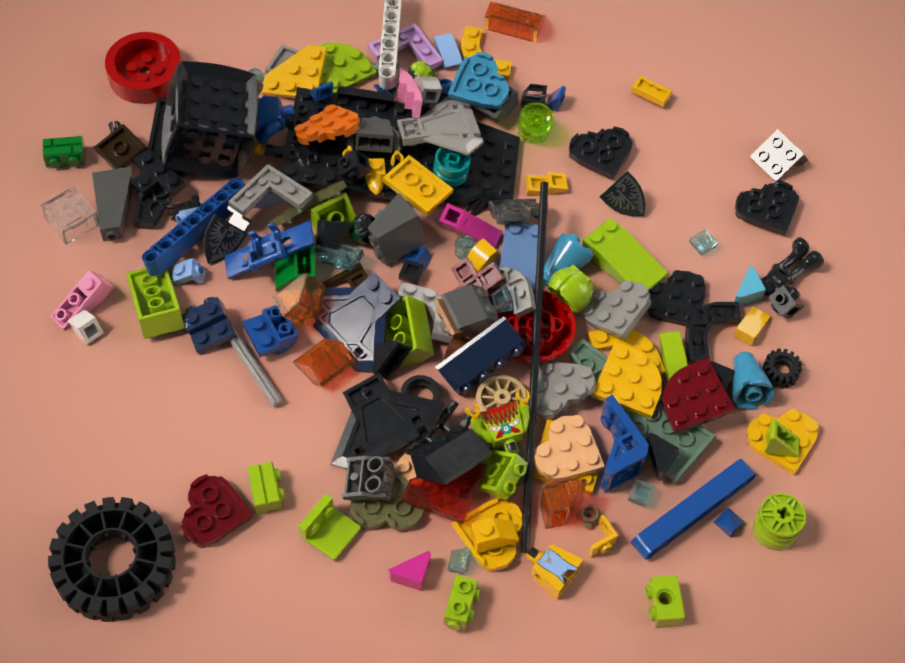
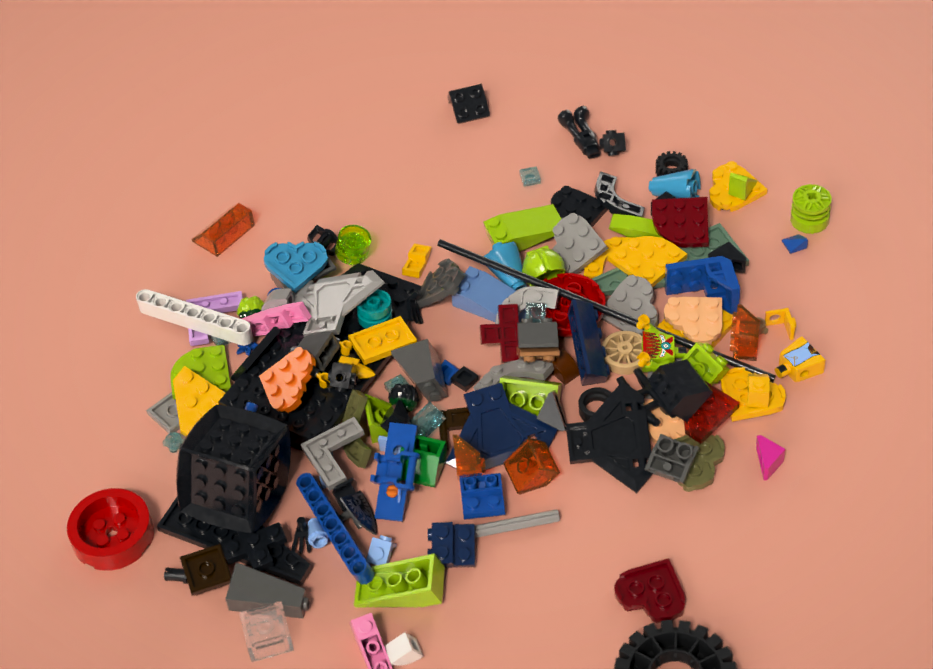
camera: 60 degrees left, 10 degrees down
green brick [43,136,86,168] -> none
lime brick [247,462,285,514] -> none
lime bracket [298,494,361,561] -> none
blue slope [310,81,333,102] -> none
light blue slope [433,33,462,70] -> none
dark pink slope [439,203,503,248] -> none
lime brick [443,575,481,631] -> none
clear light blue slope [448,547,472,576] -> none
clear light blue wheel [454,235,475,260] -> none
yellow plate [461,26,512,81] -> none
yellow brick [467,238,497,272] -> none
blue slope [545,86,566,111] -> none
black plate [569,126,633,180] -> none
shield [599,171,646,216] -> none
clear light blue plate [628,479,656,508] -> none
yellow plate [631,76,673,107] -> none
blue beam [631,458,757,560] -> none
lime brick [645,575,685,628] -> none
medium azure slope [734,266,766,307] -> none
yellow slope [734,306,771,346] -> none
black plate [735,180,799,236] -> none

